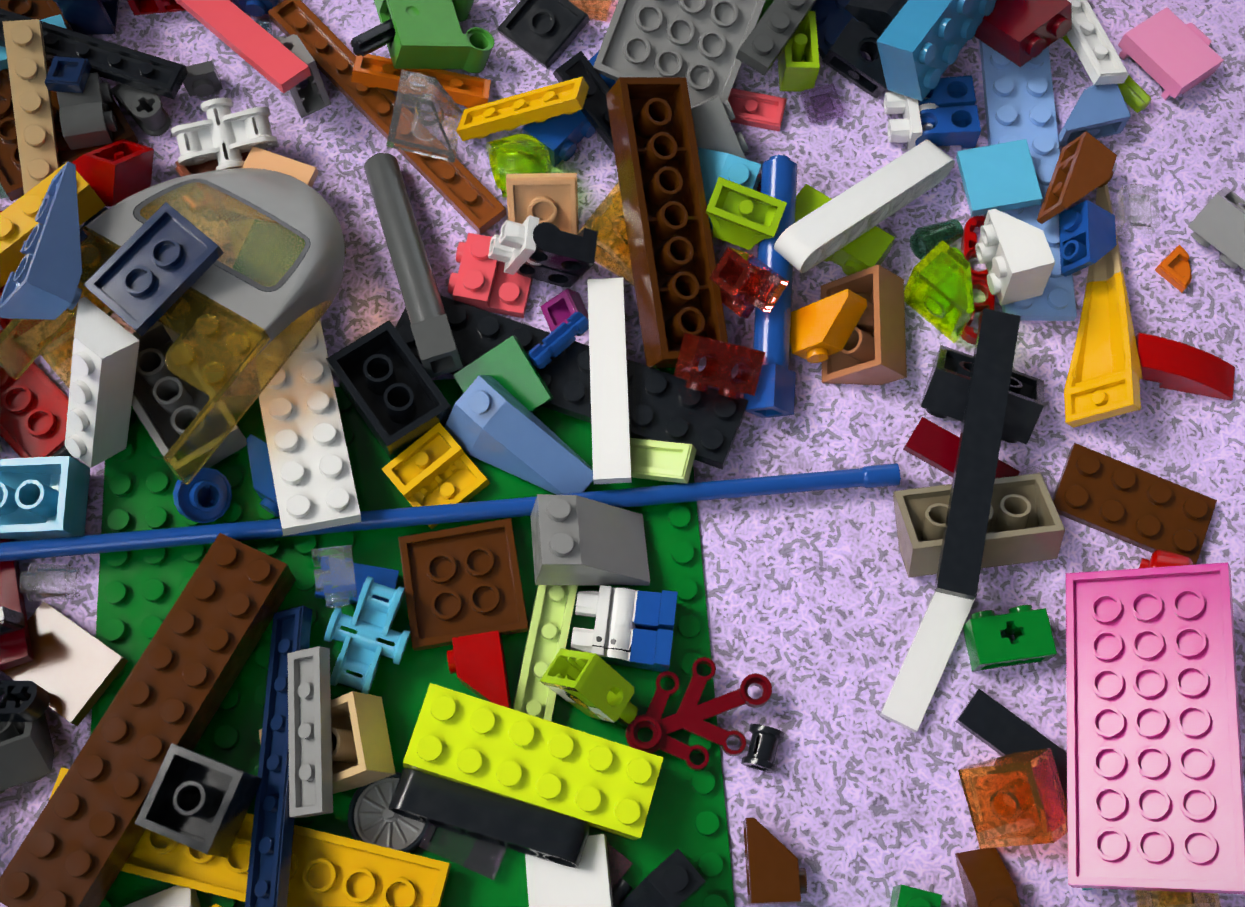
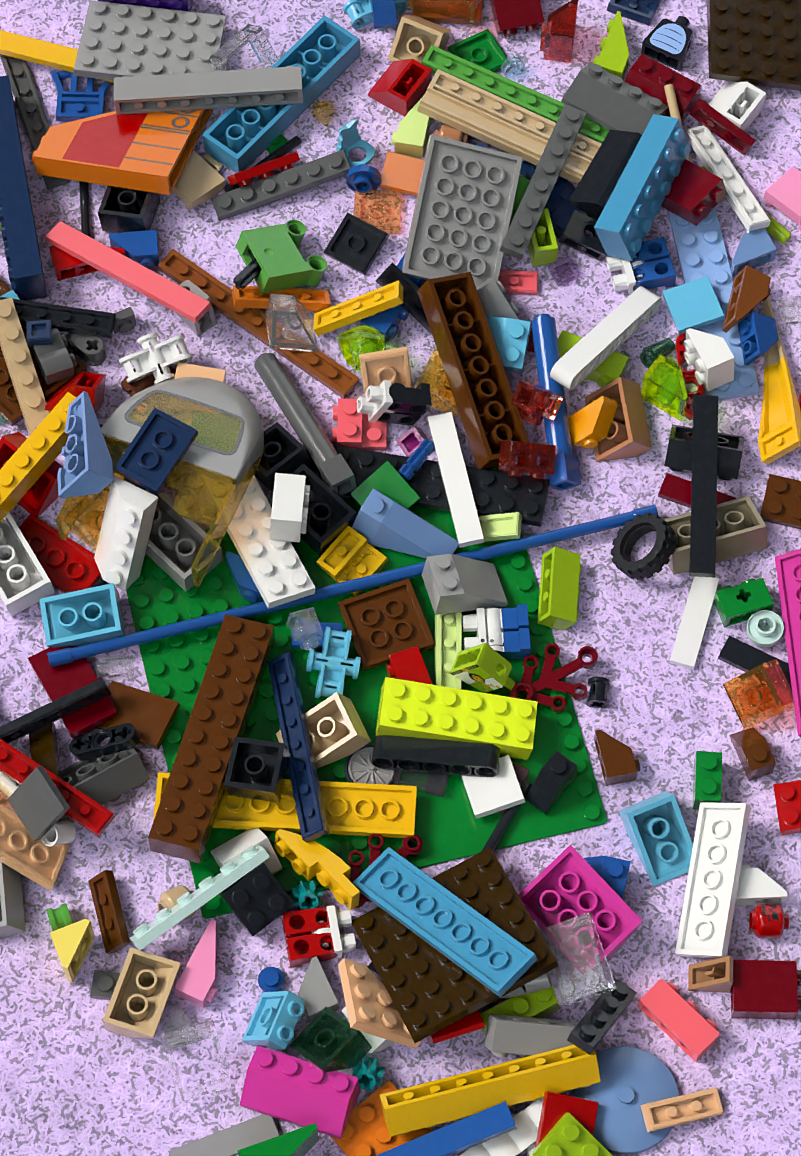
camera: 10 degrees left, 5 degrees down
blue plate [173,467,232,523] -> none
light grey plate [287,646,333,818] -> none
lime slope [705,177,787,250] -> none
none -> black brick [250,422,313,491]
none -> white brick [270,473,310,542]
none -> lime brick [537,547,582,630]
none -> black tyre [611,513,676,580]
none -> light aqua plate [746,610,784,648]

